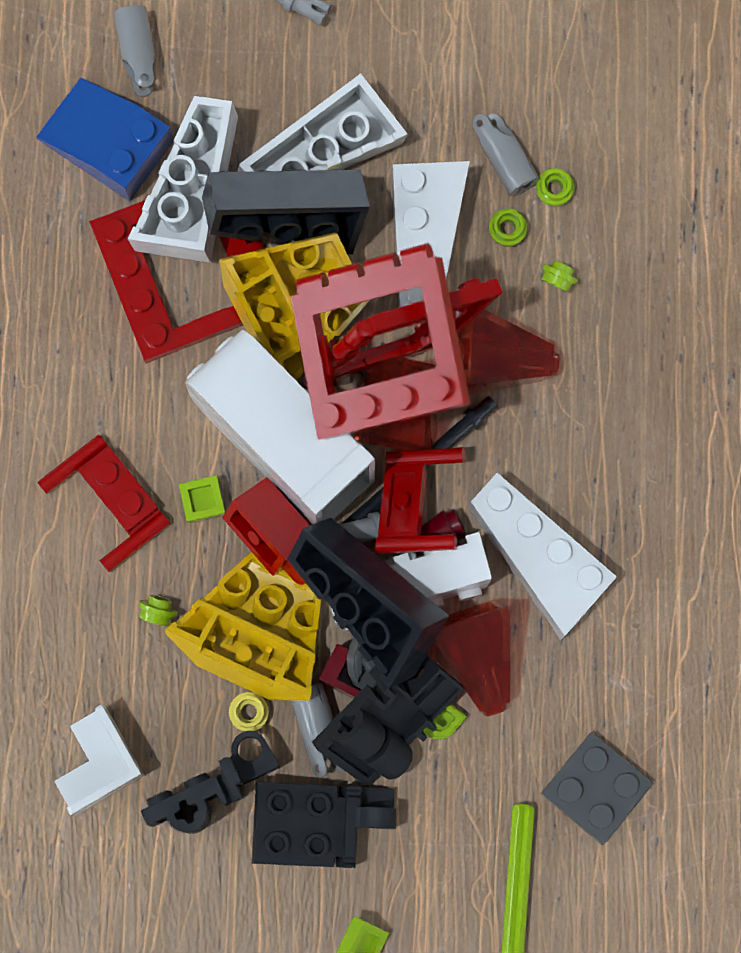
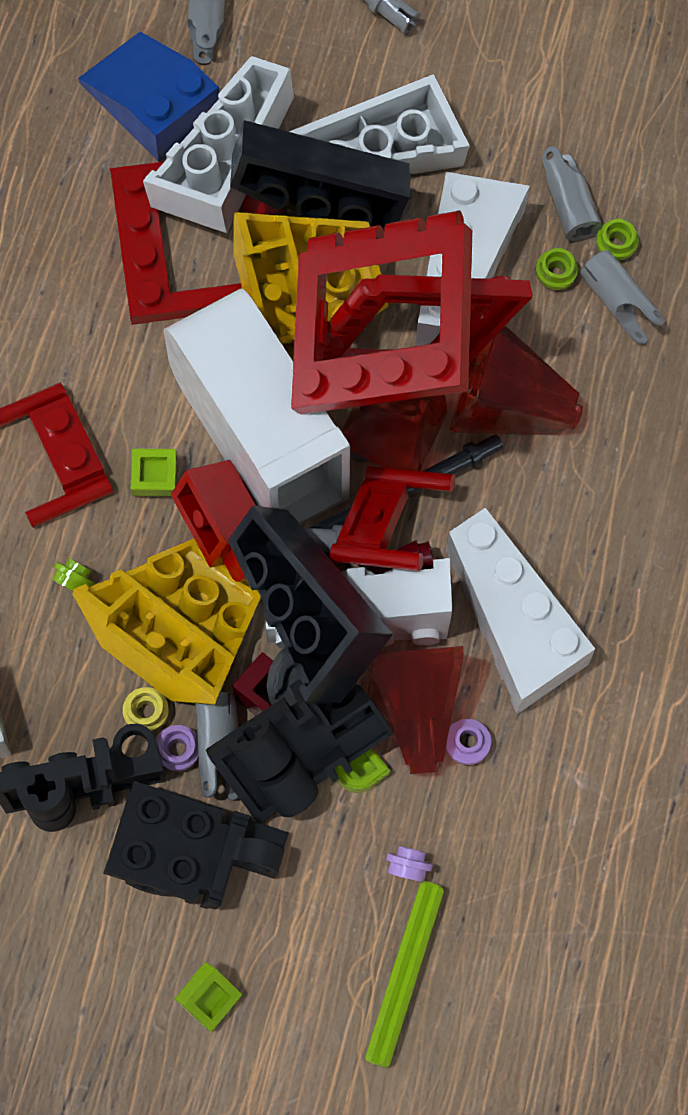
camera: 15 degrees right, 10 degrees down
dark grey plate [540,732,653,845] -> none
lime plate [541,260,578,292] -> none
none -> lavender plate [155,725,199,772]
none -> lavender plate [386,846,433,882]
none -> lavender plate [445,719,491,765]
none -> light grey piece [580,250,665,344]

